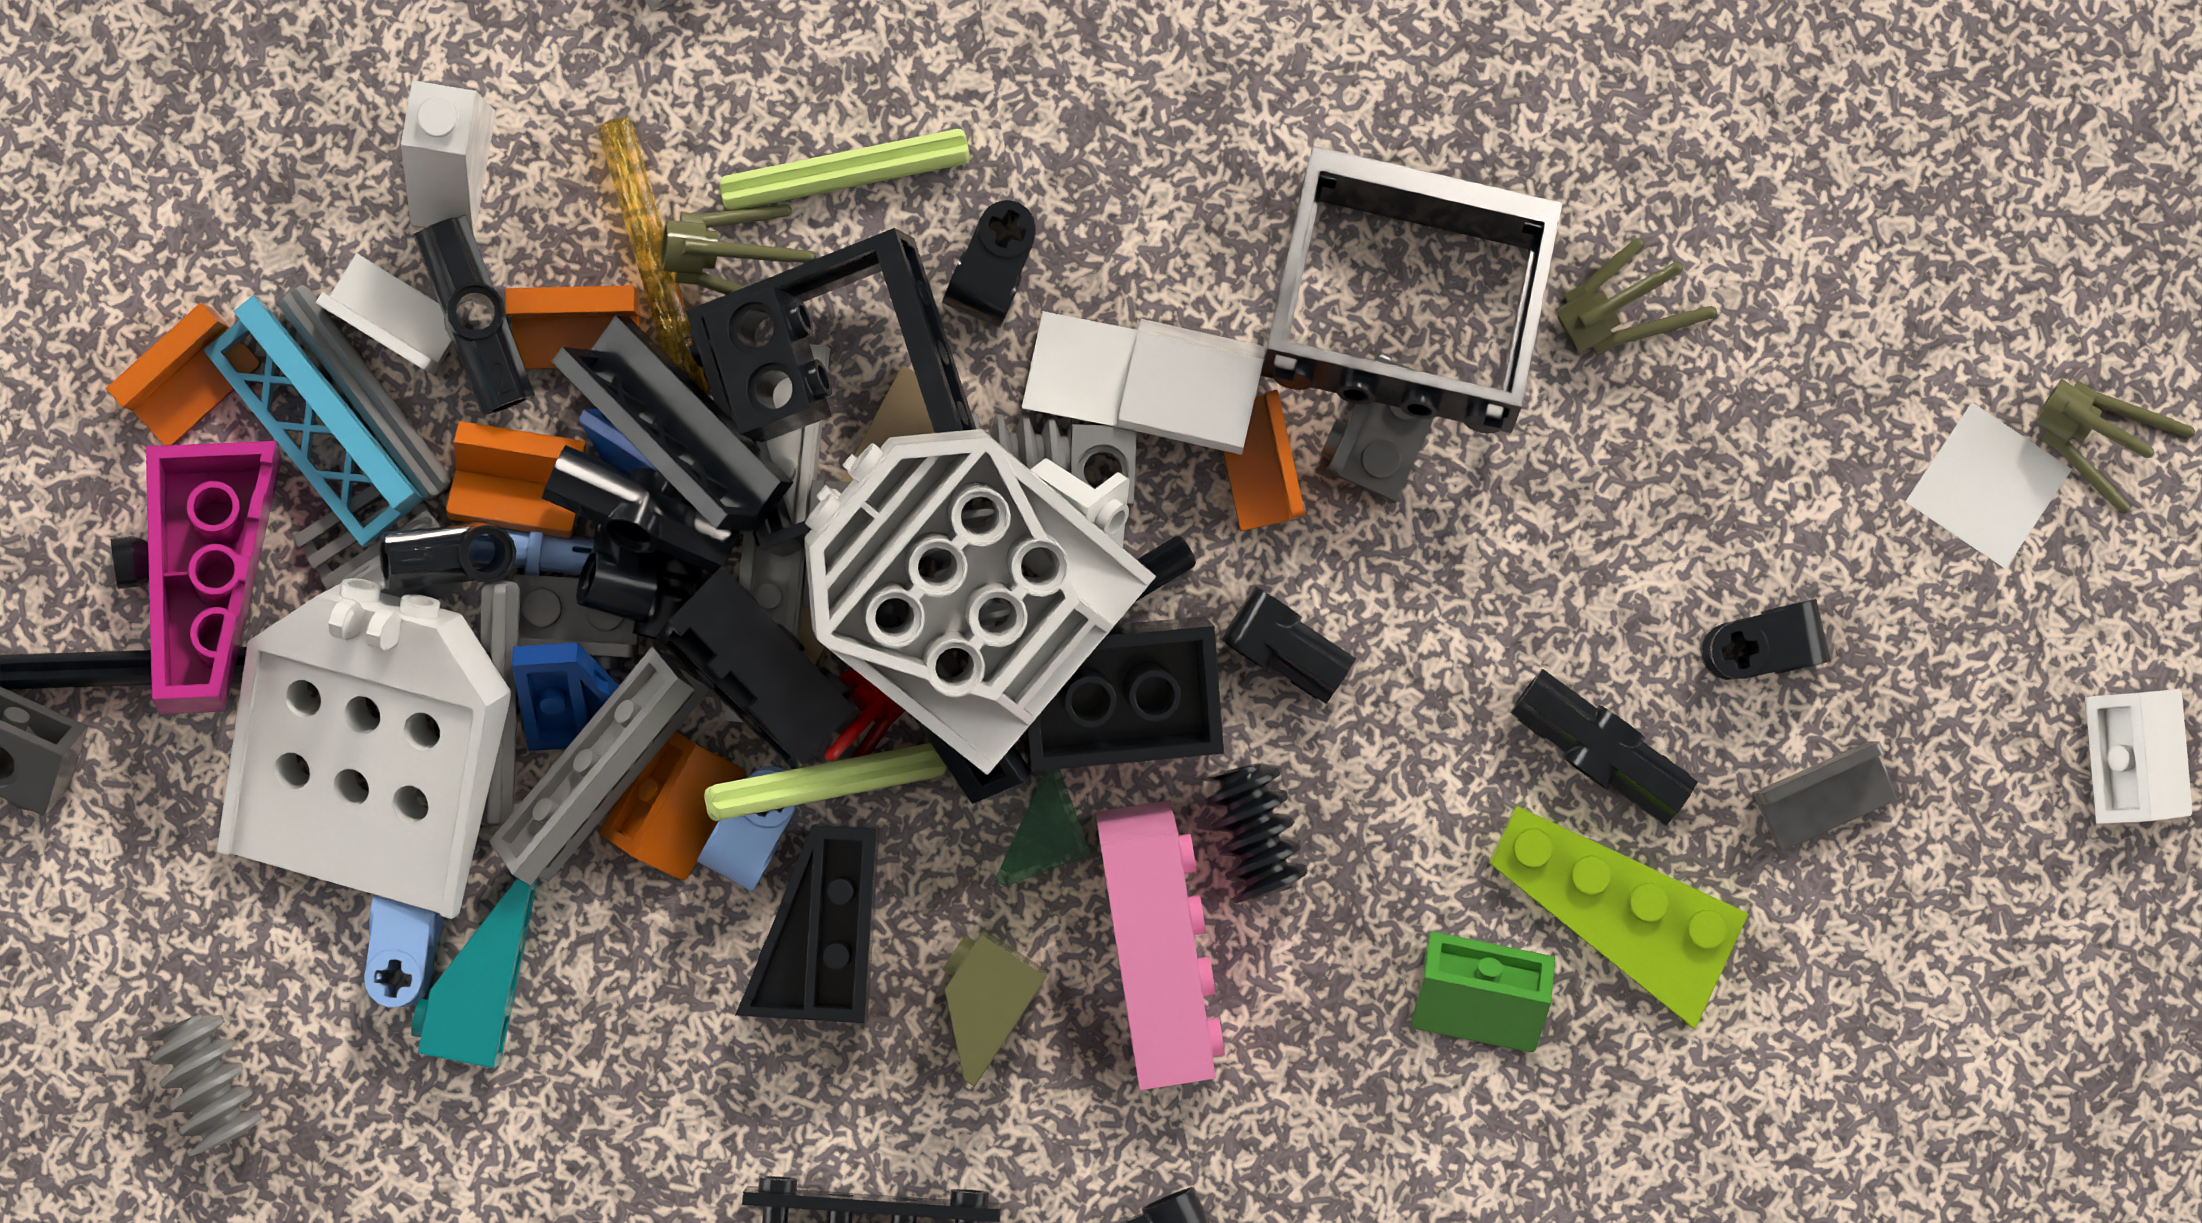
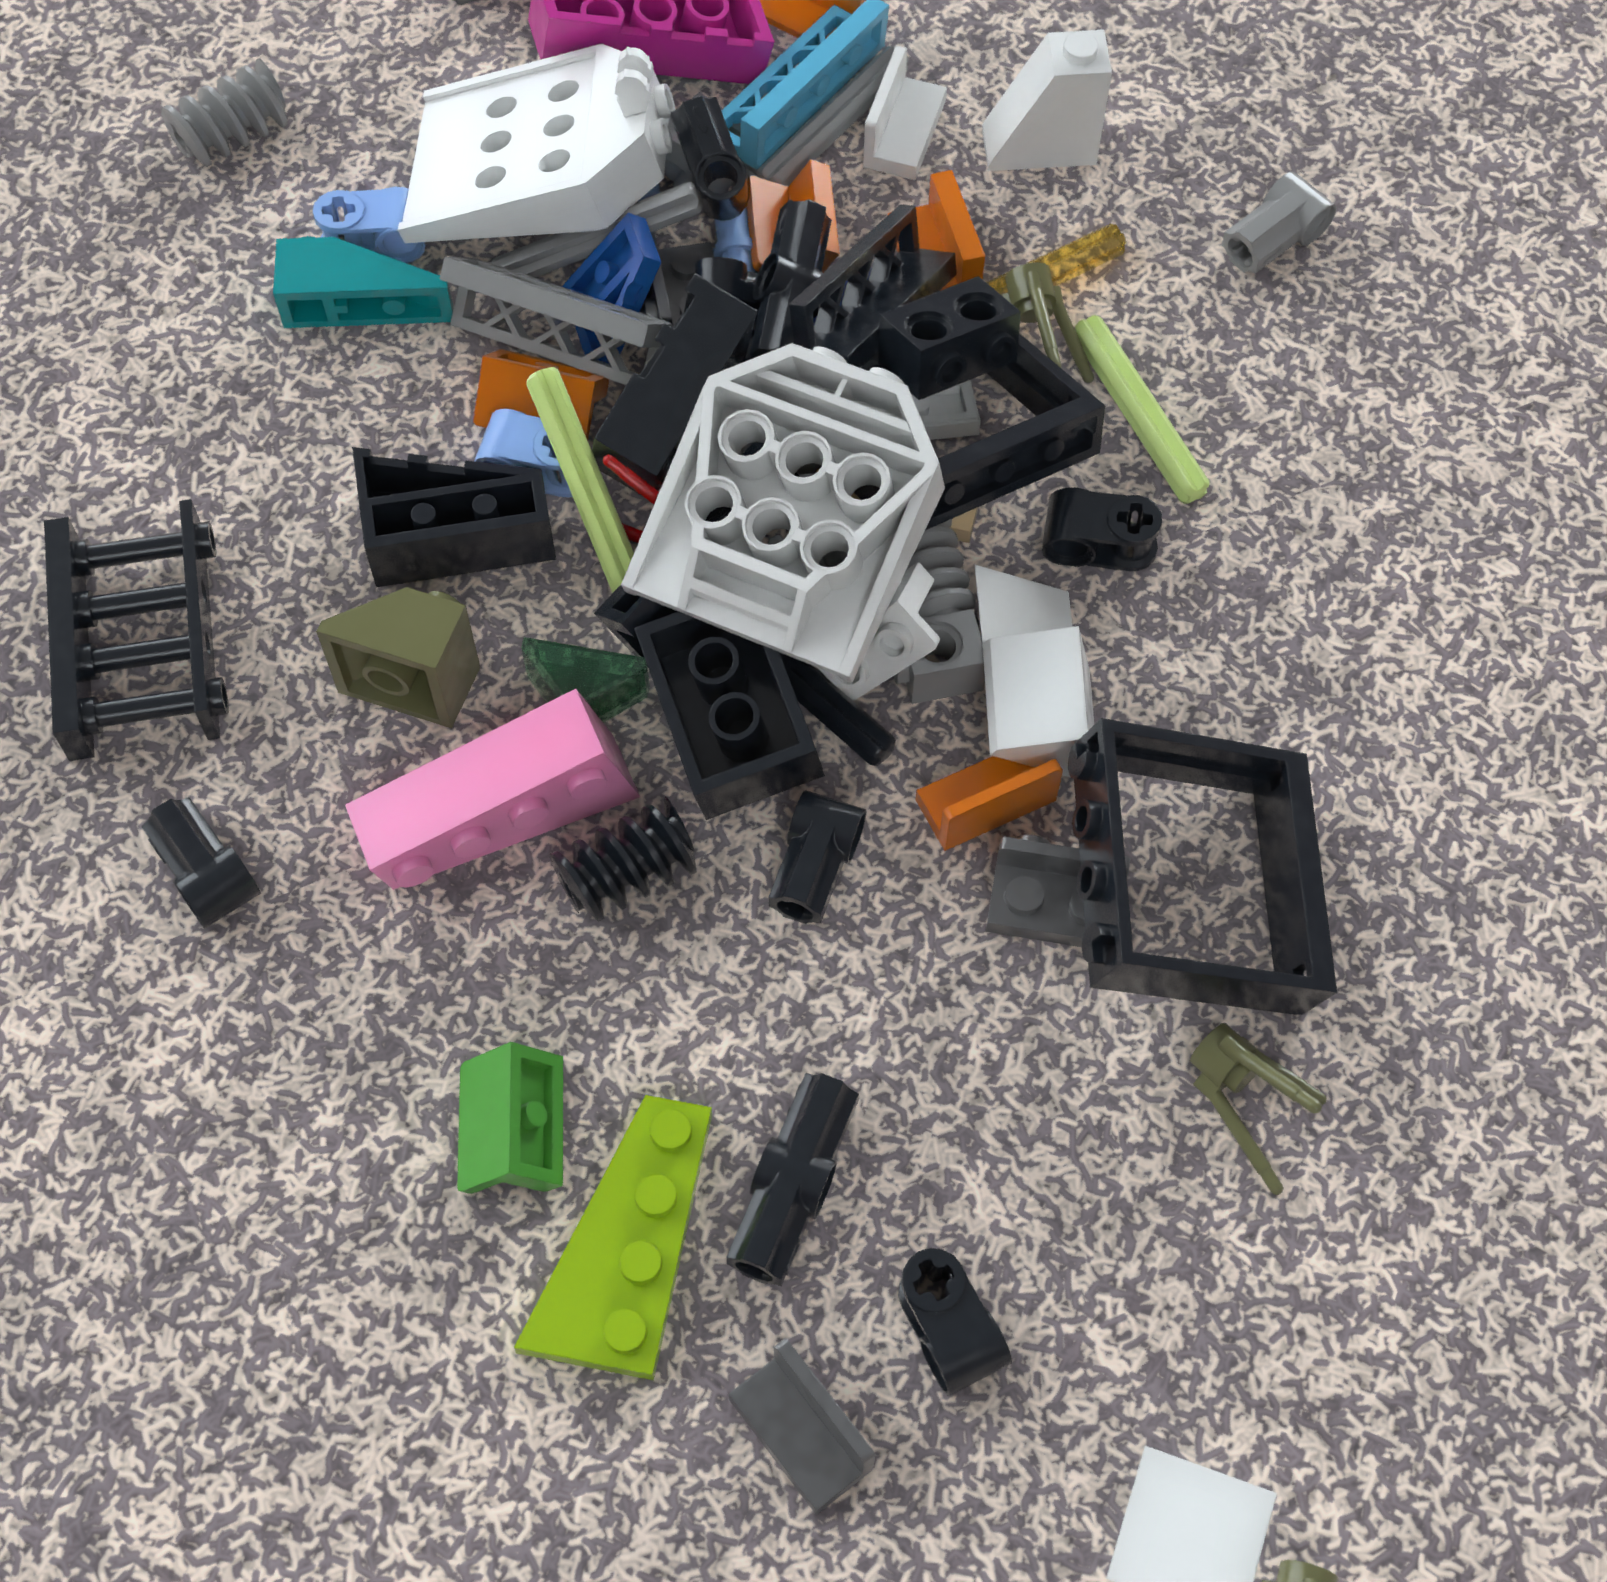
camera: 80 degrees right, 25 degrees down
black piece [413,215,535,416] -> none

